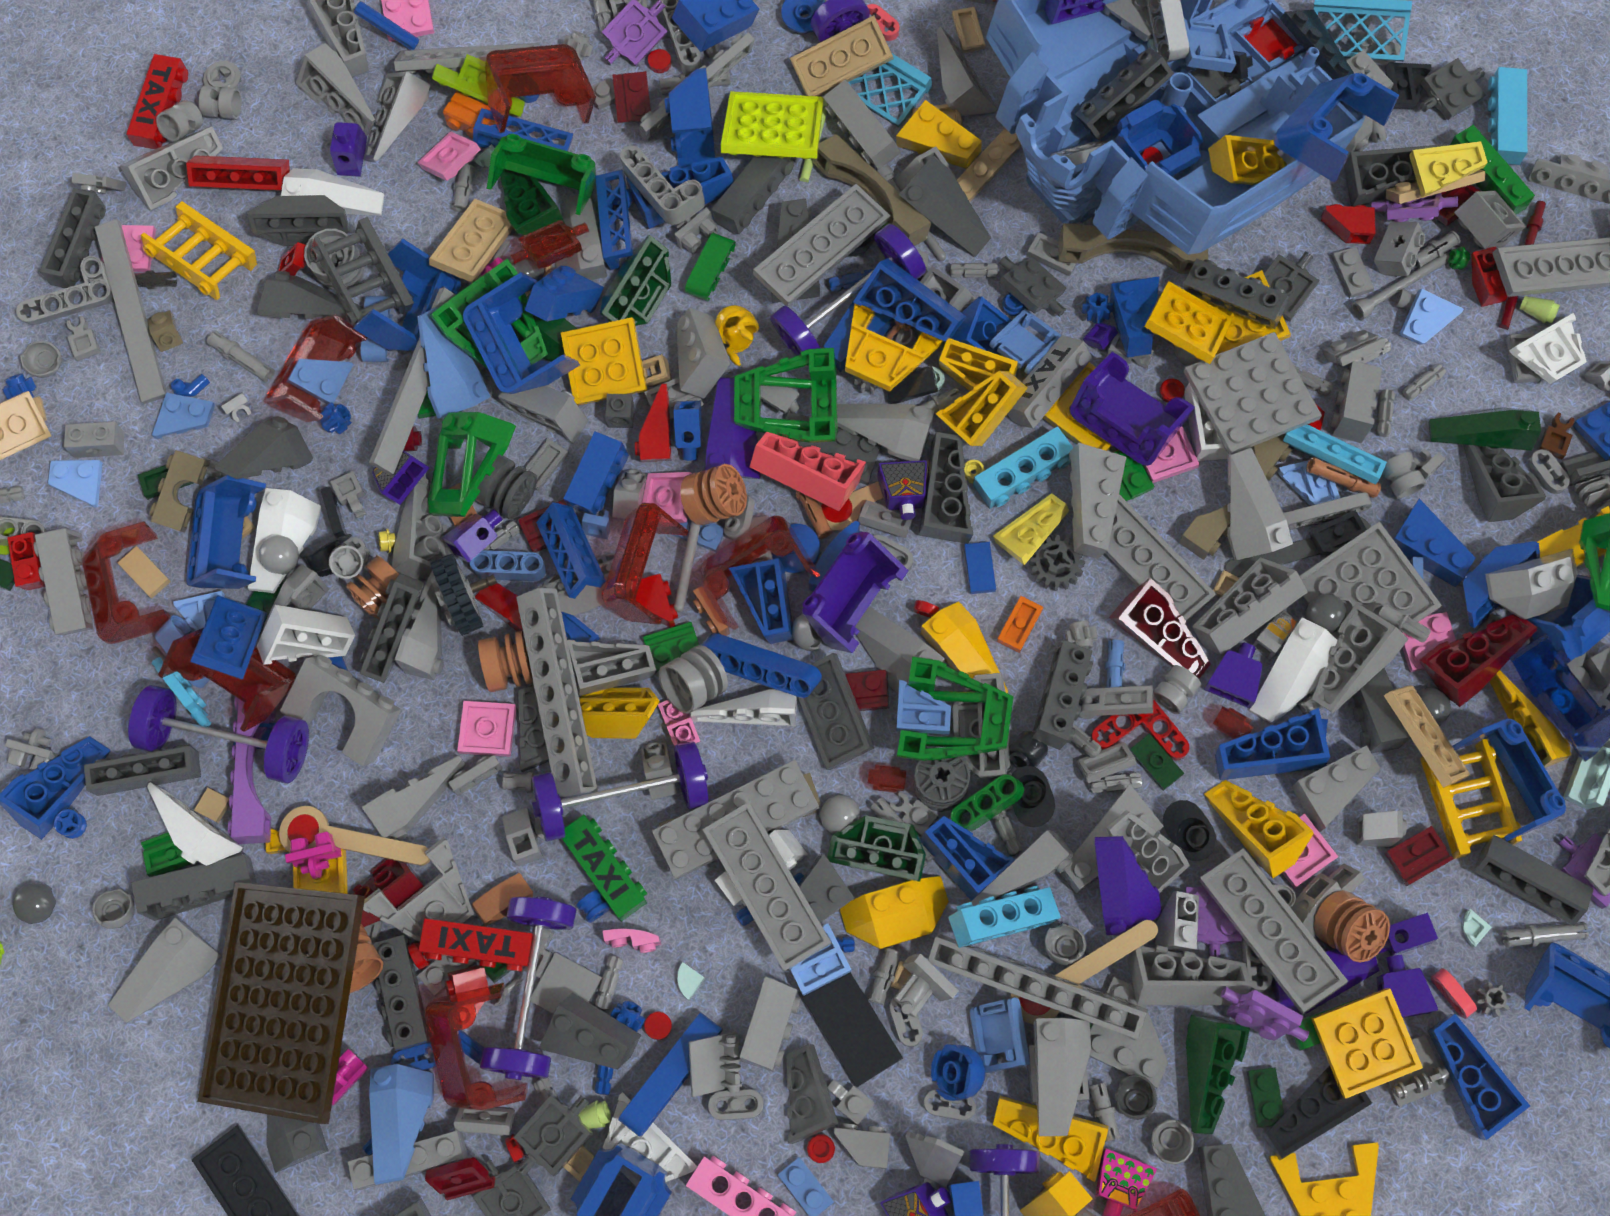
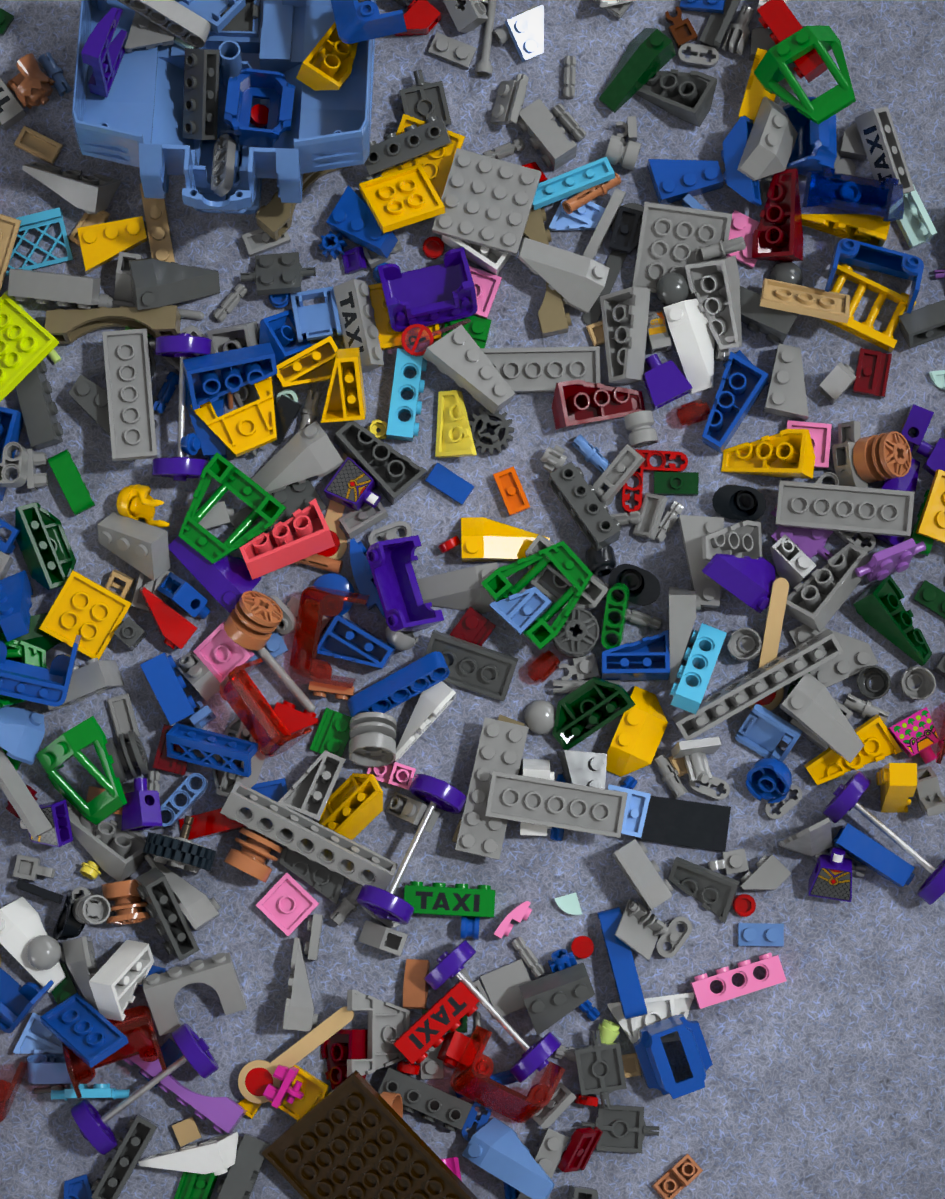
camera: 55 degrees left, 10 degrees up
none -> blue plate [181,433,201,455]
none -> piece [401,319,471,357]

